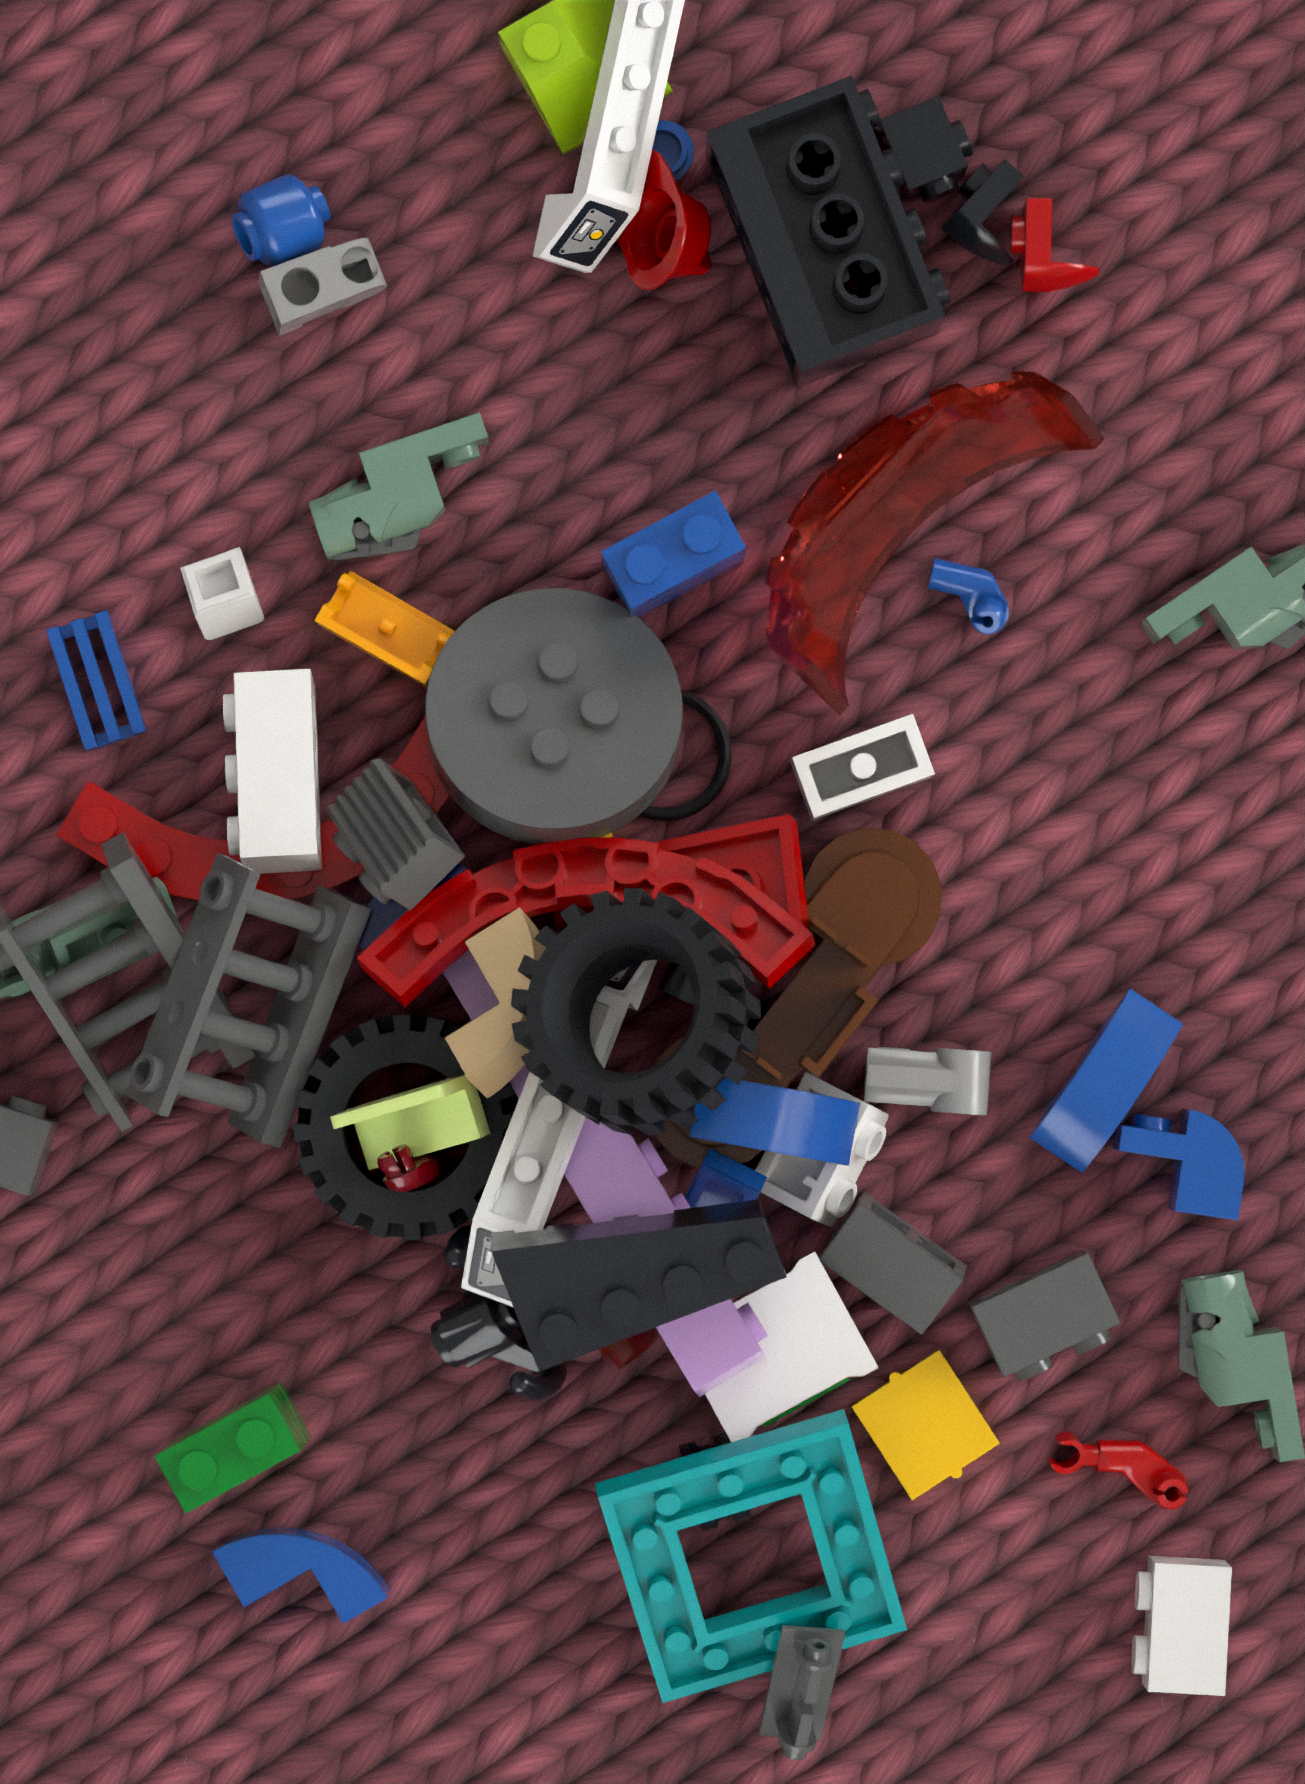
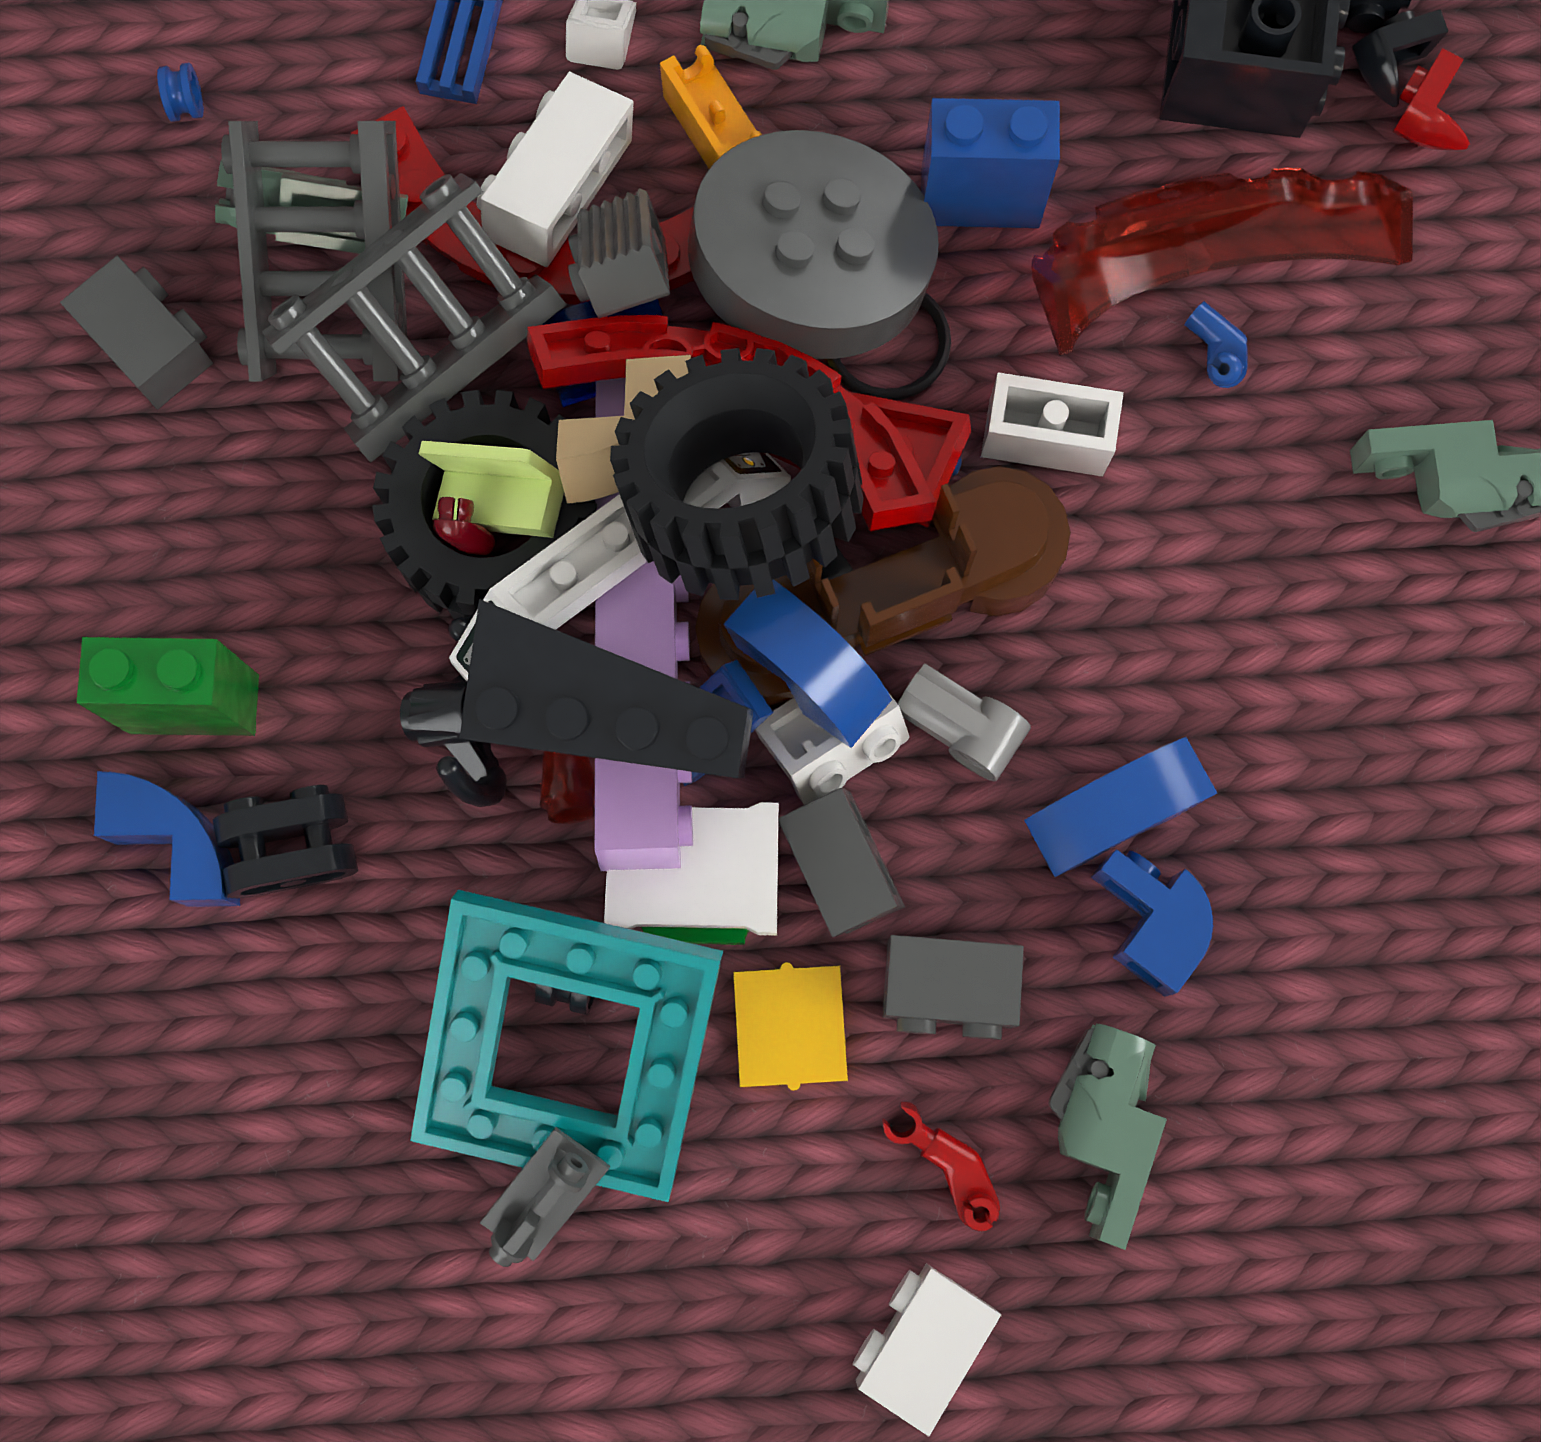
camera: 30 degrees right, 10 degrees down
none -> black brick [212,785,358,898]

